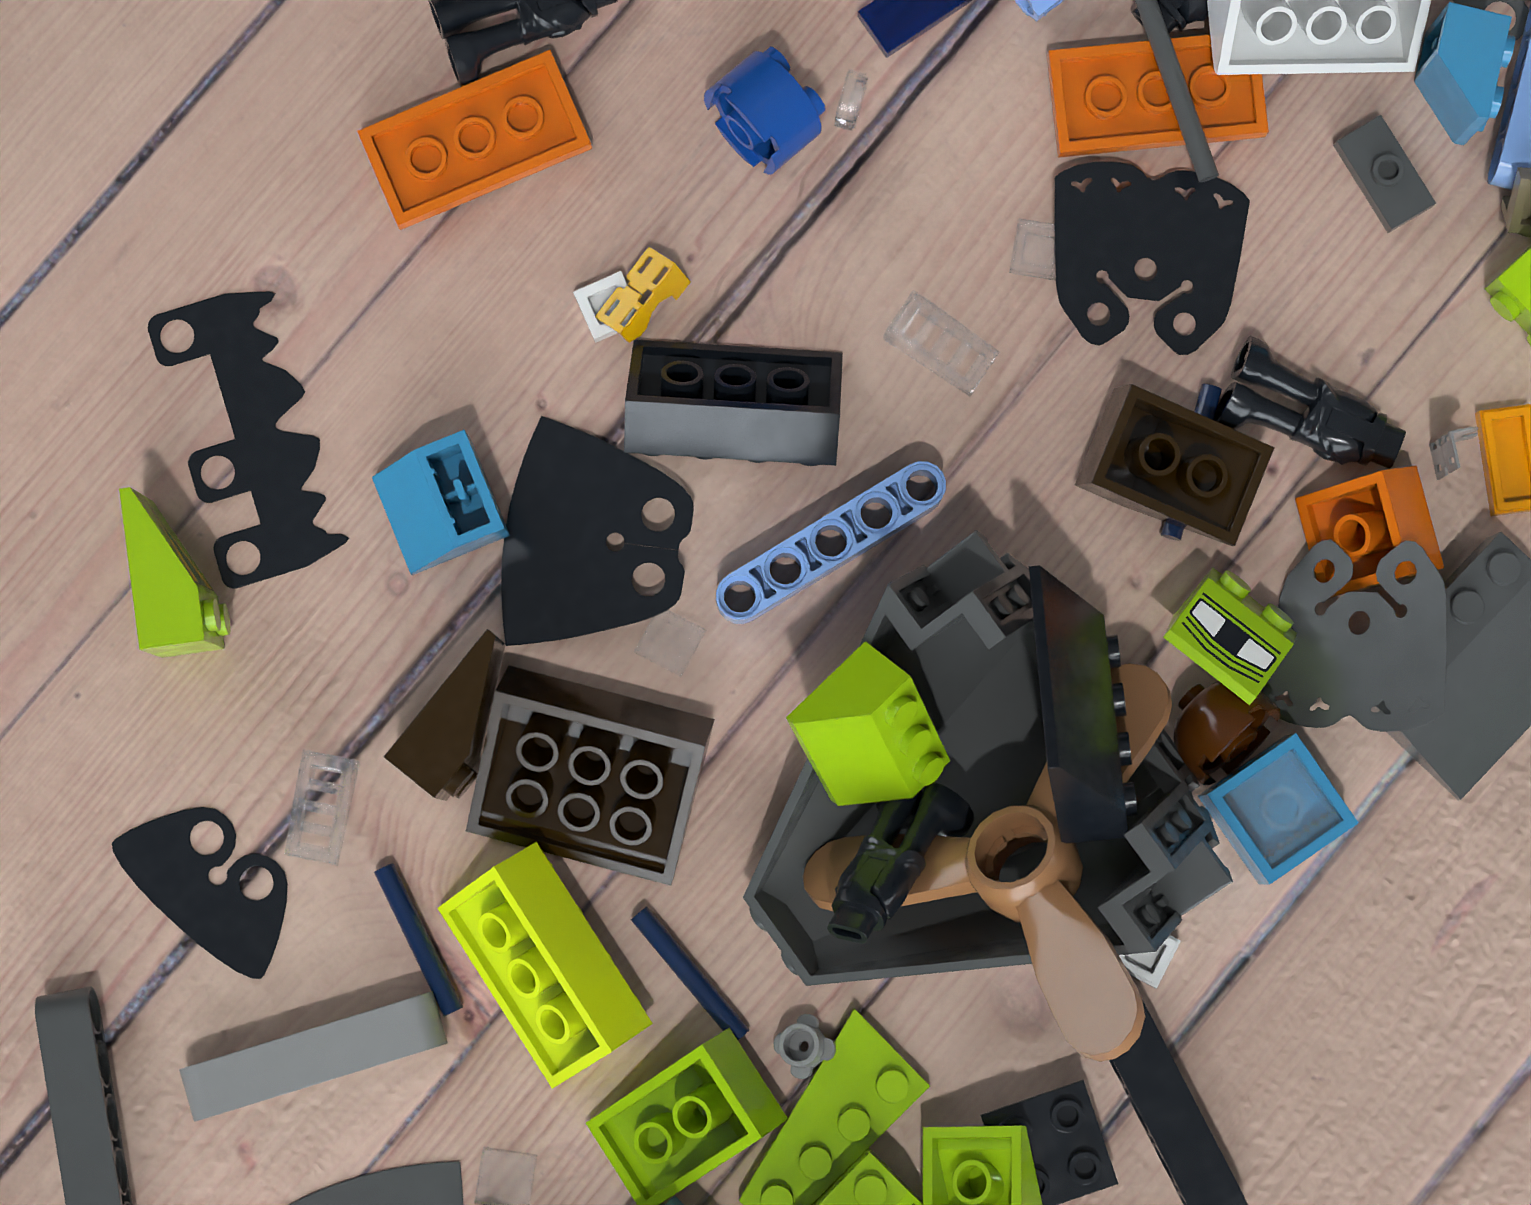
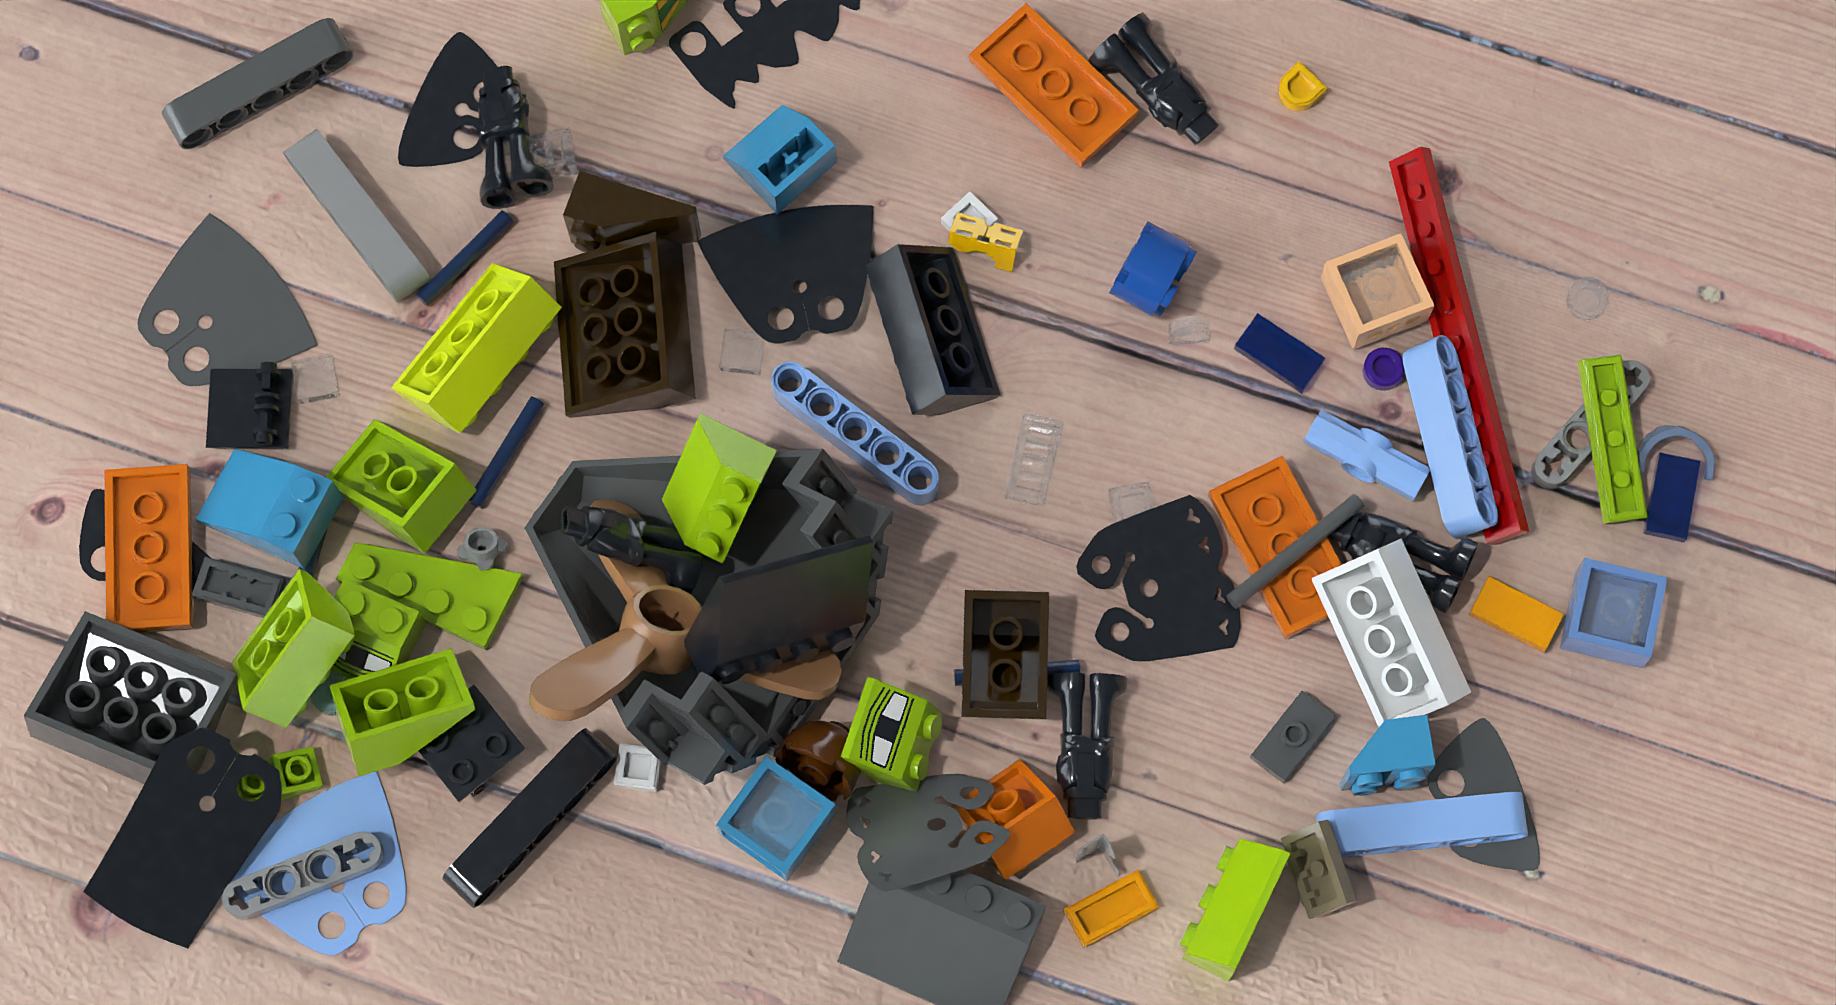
camera: 70 degrees right, 10 degrees down
none -> black piece [478,65,554,209]

